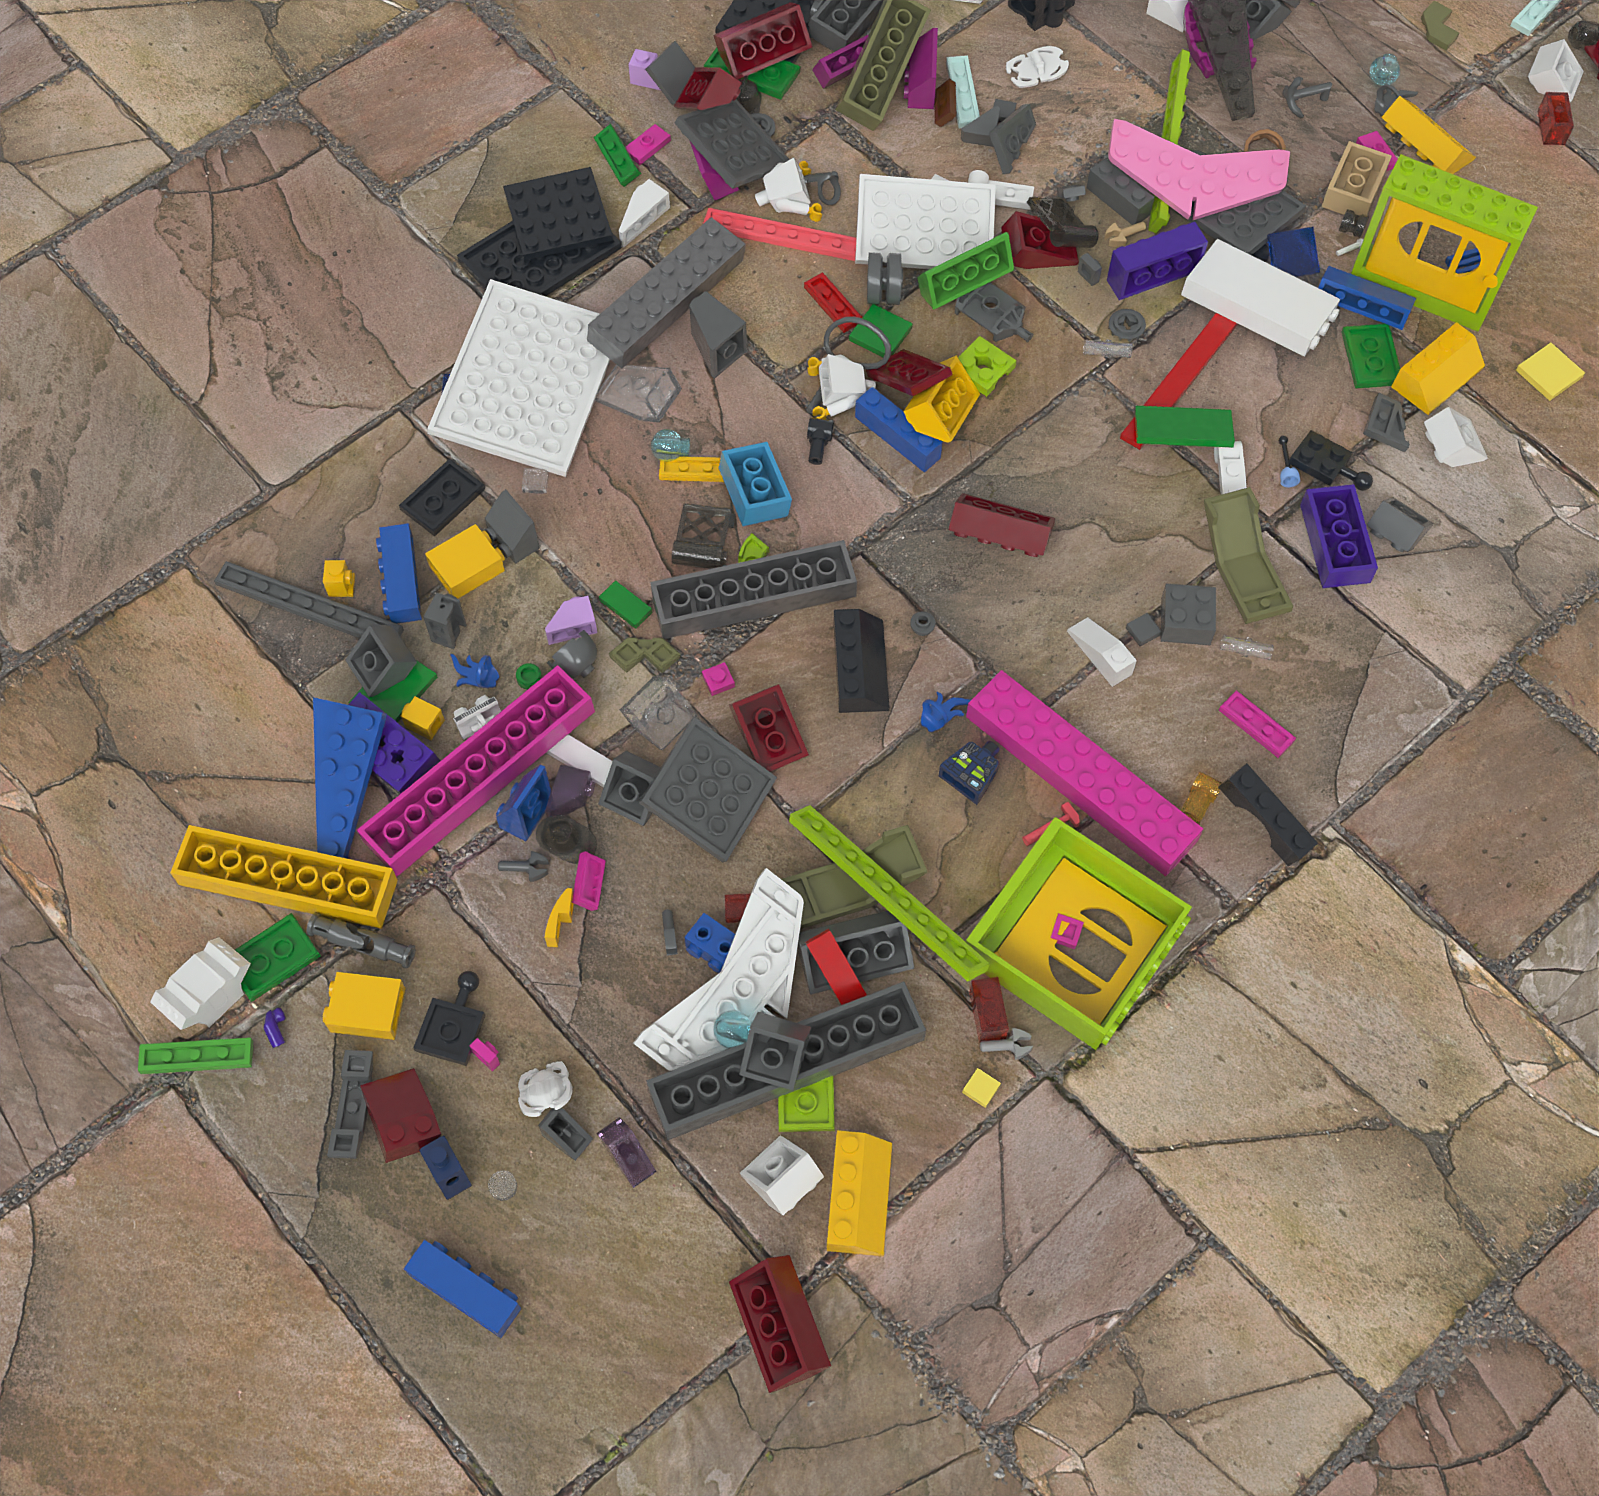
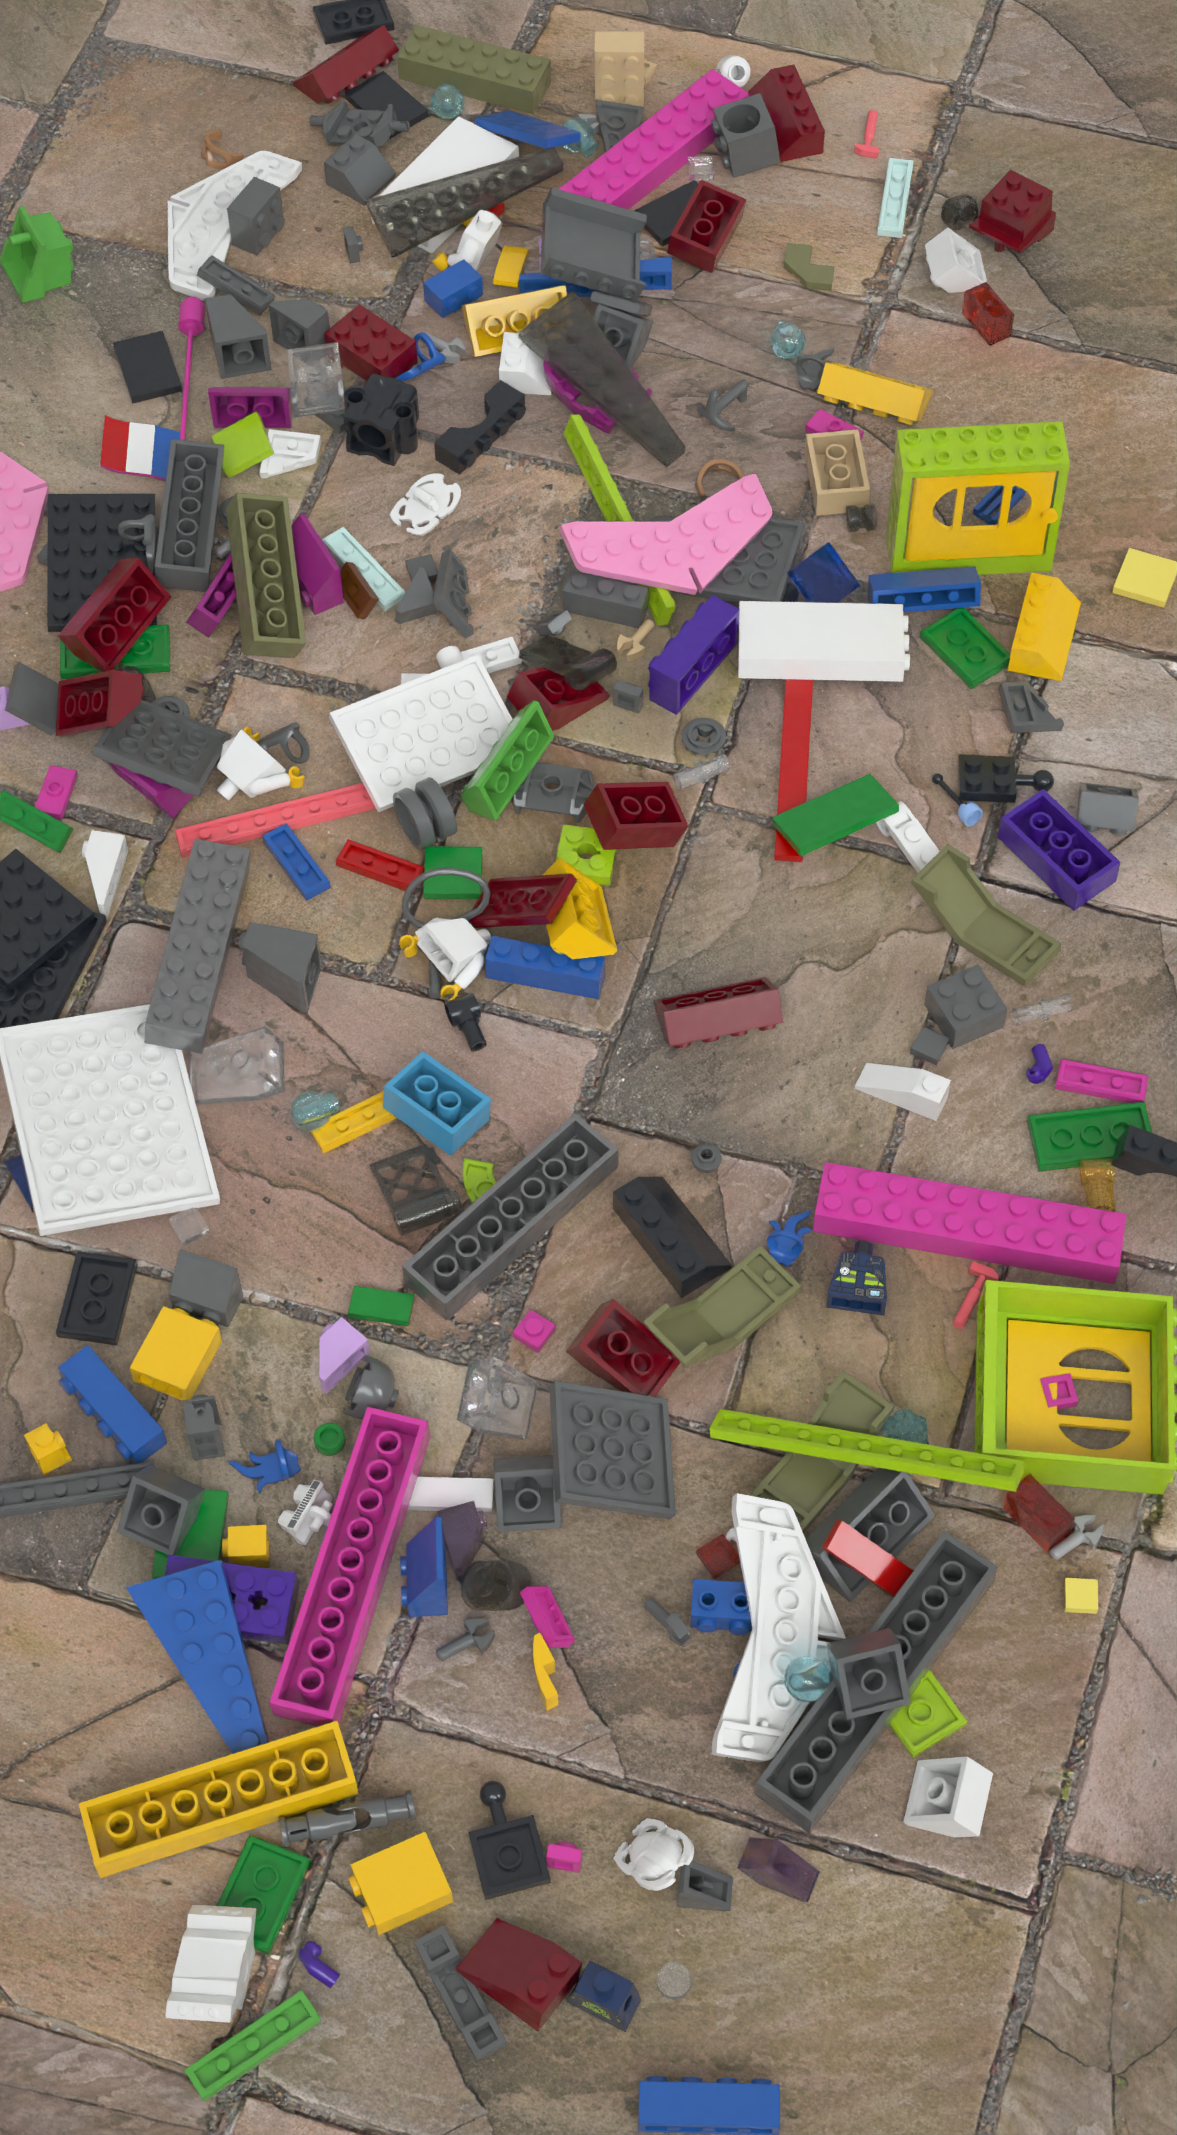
camera: 30 degrees left, 5 degrees down
olive tile [609,638,680,673] -> none
dark red slope [729,1255,831,1393] -> none
yellow slope [827,1130,892,1256] -> none
white piece [1336,238,1363,256] -> none
white slope [1424,407,1488,467] -> none
none -> blue plate [262,823,331,901]
none -> black arch [434,380,526,475]
none -> dark red brick [583,781,689,850]
none -> olive windscreen [643,1245,802,1367]
none -> clear light blue brick [882,1409,929,1445]
none -> dark purple arm [1026,1044,1053,1084]
none -> green tile [1027,1102,1152,1172]

